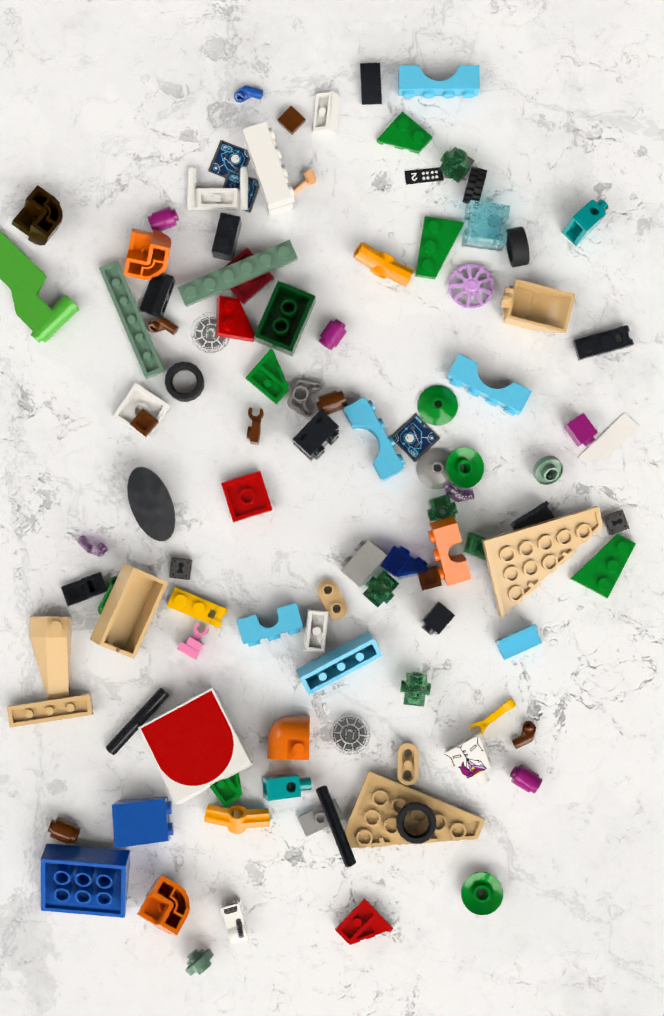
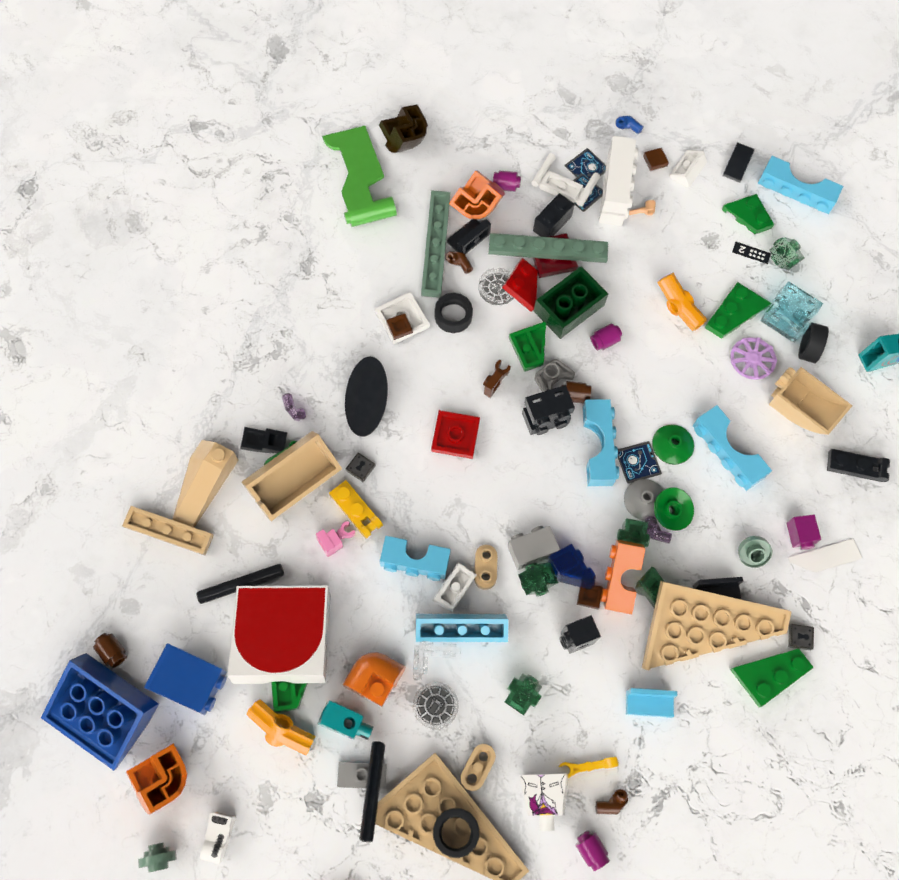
camera: 25 degrees right, 15 degrees down
black tyre [462,166,487,206] -> none

